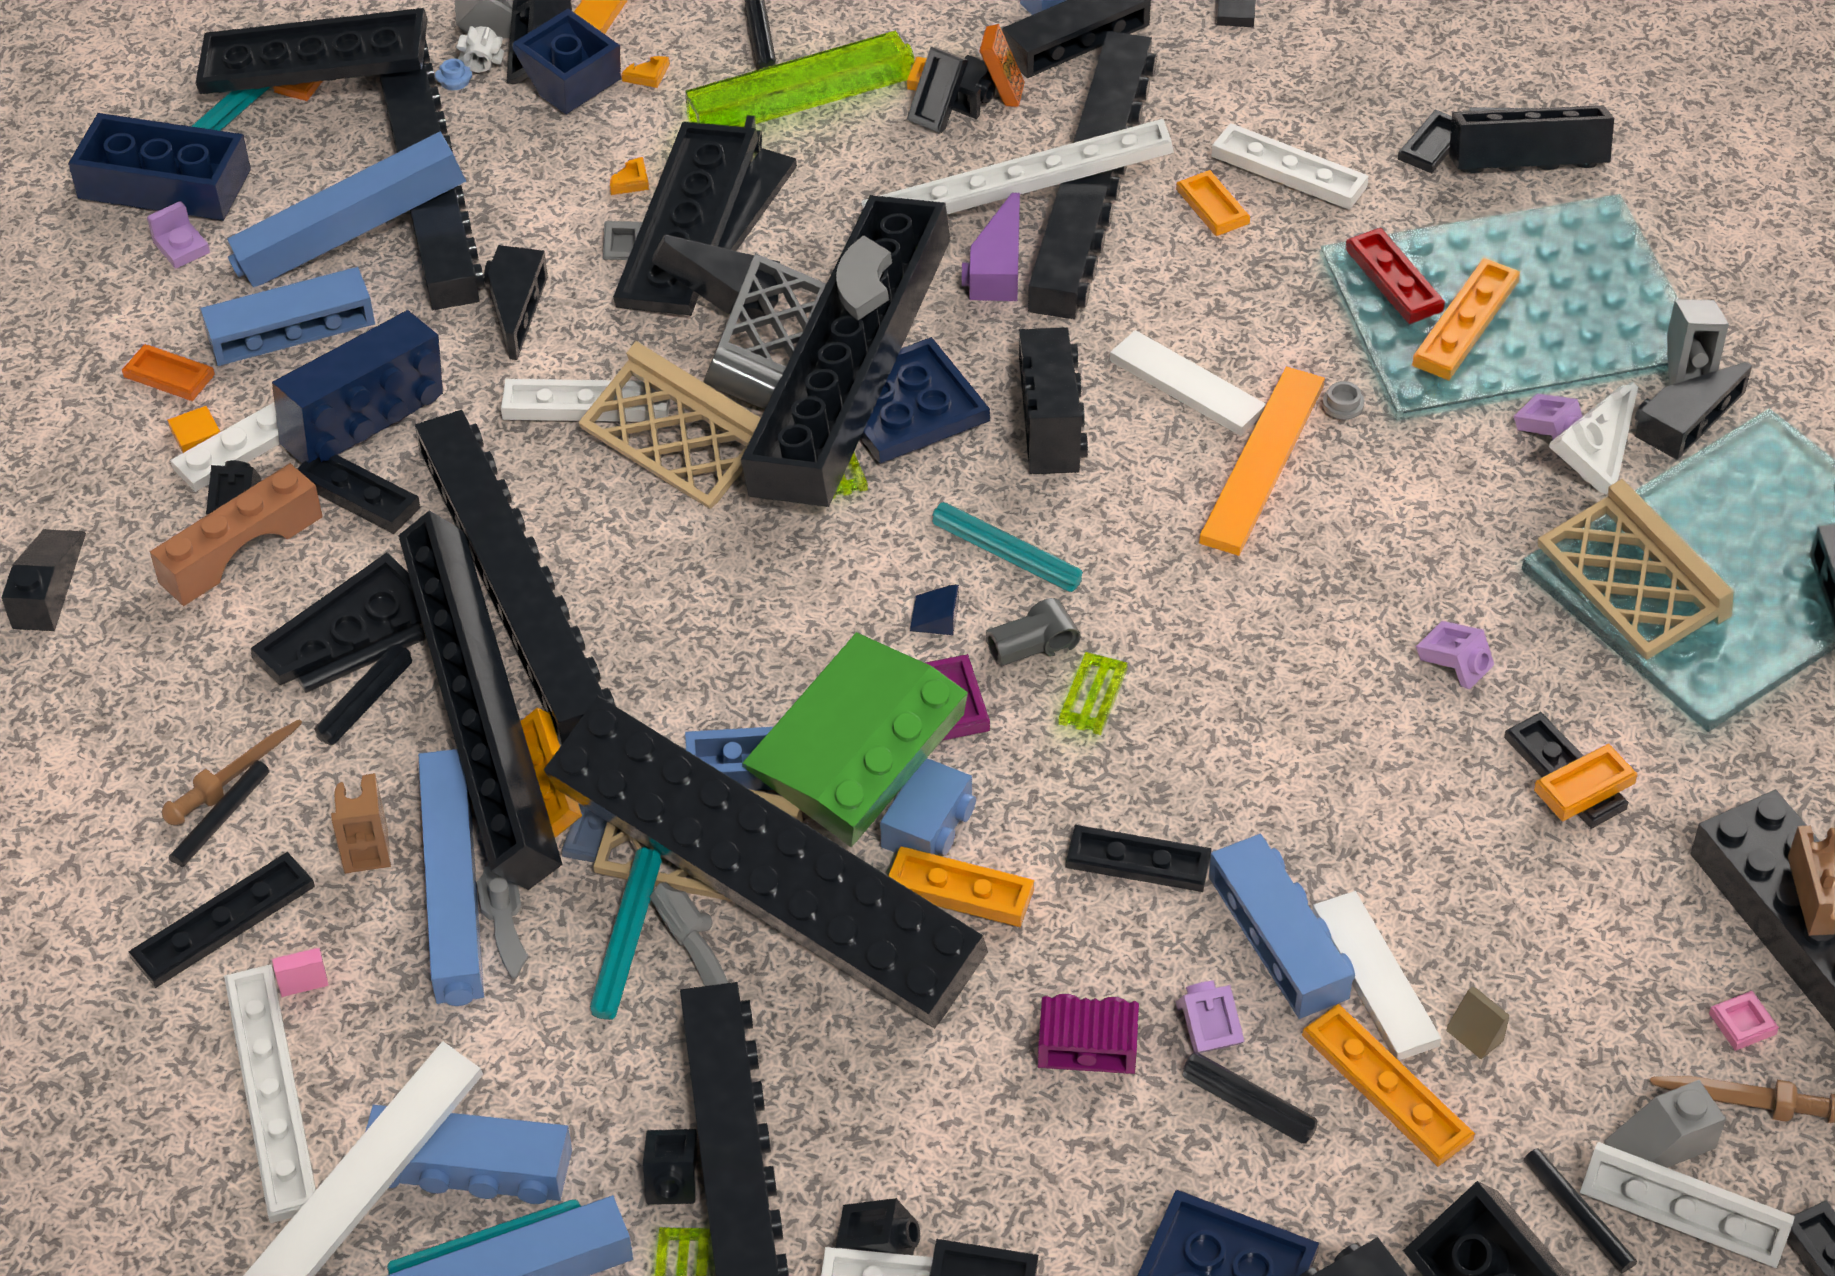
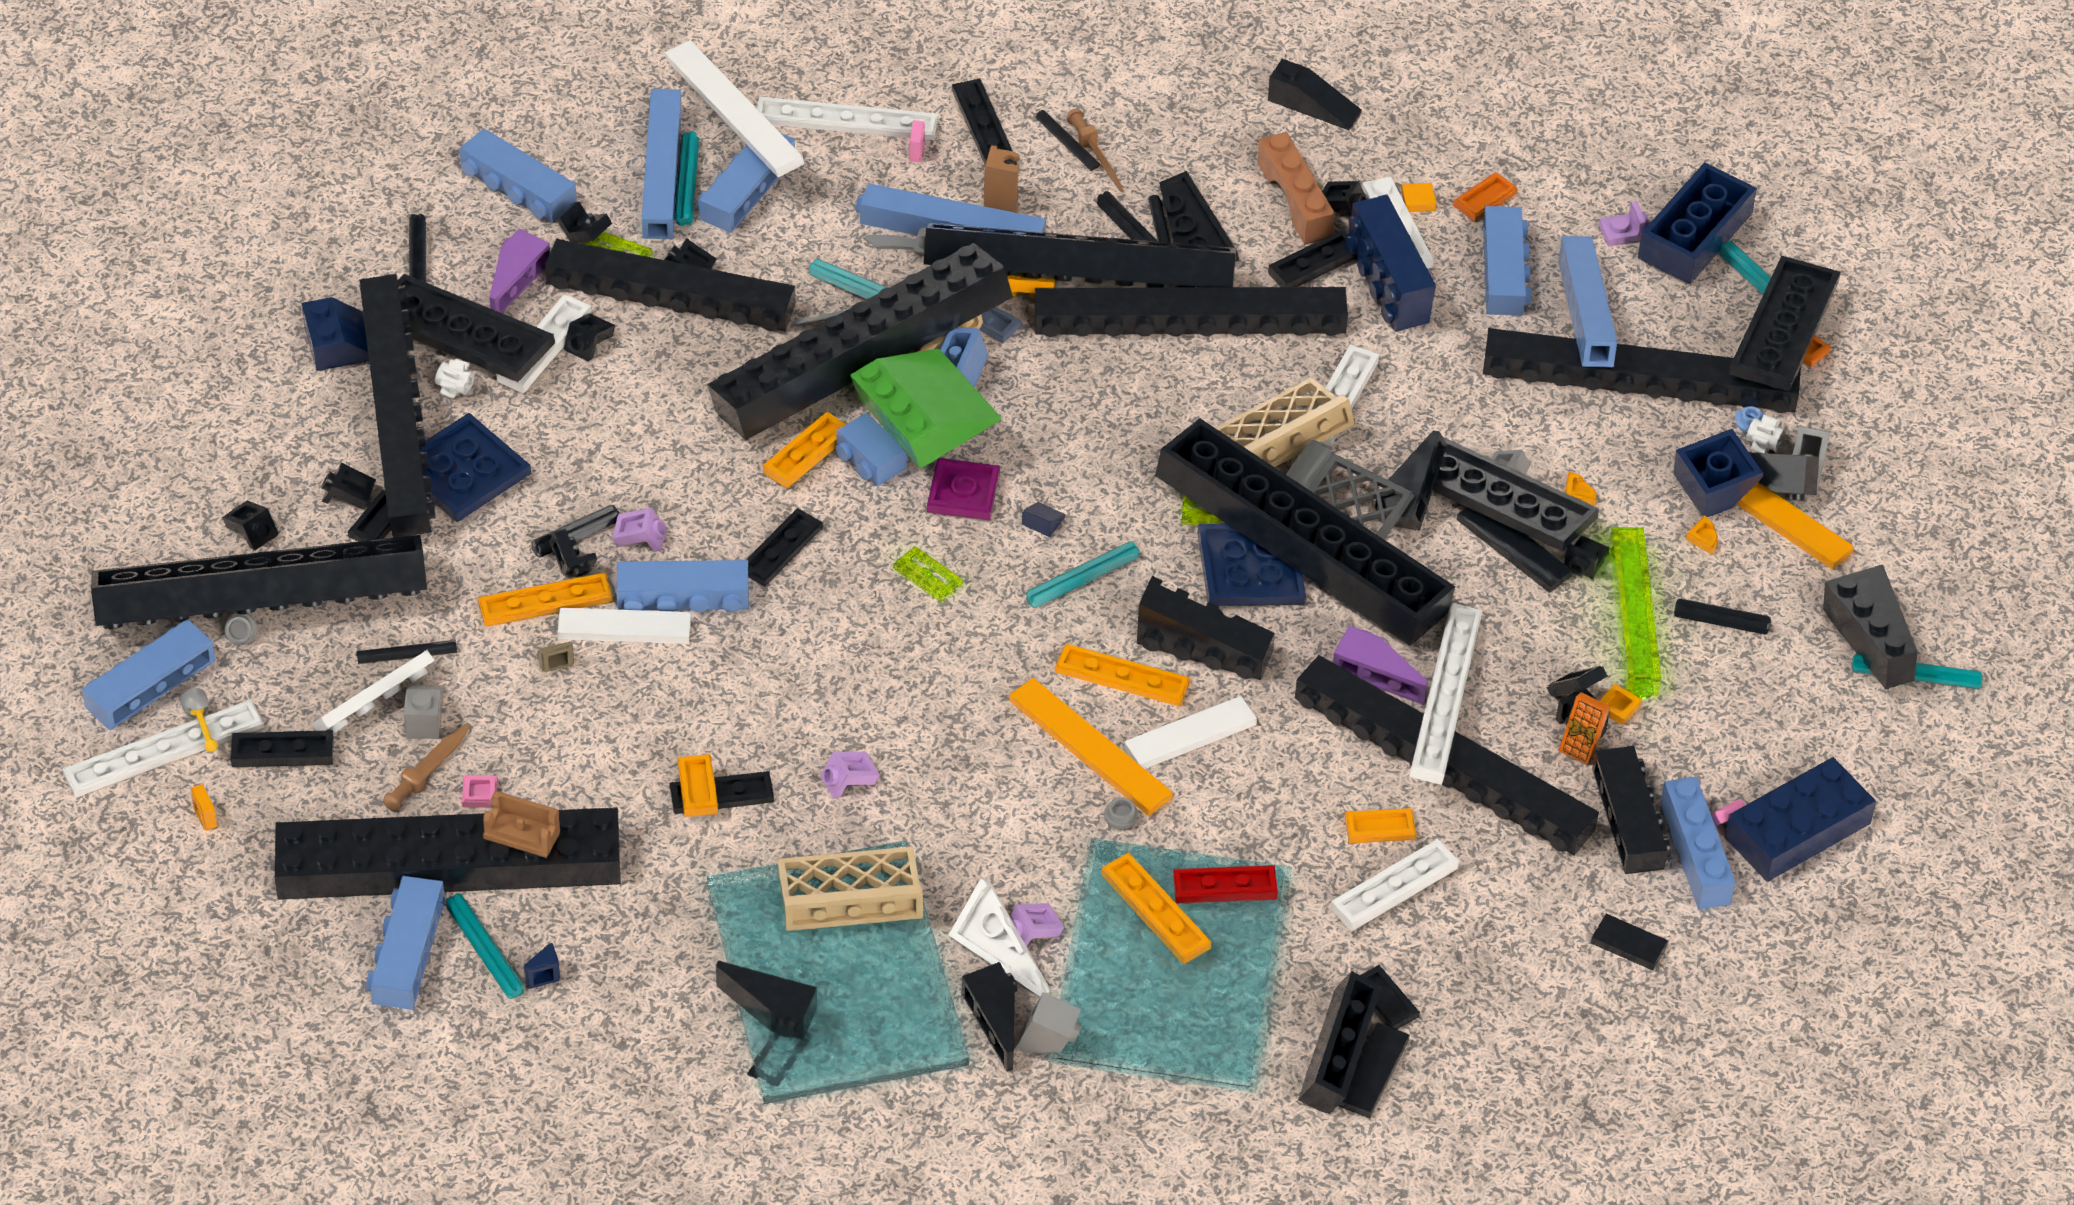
camera: 110 degrees right, 0 degrees up
black slope [484,245,548,360] -> none
light grey tile [836,236,892,320] -> none
dark grey piece [986,598,1081,666] -> none
magenta brick [1038,994,1139,1074] -> none
none -> black bracket [549,528,598,577]
none -> light orange tile [1055,643,1191,707]

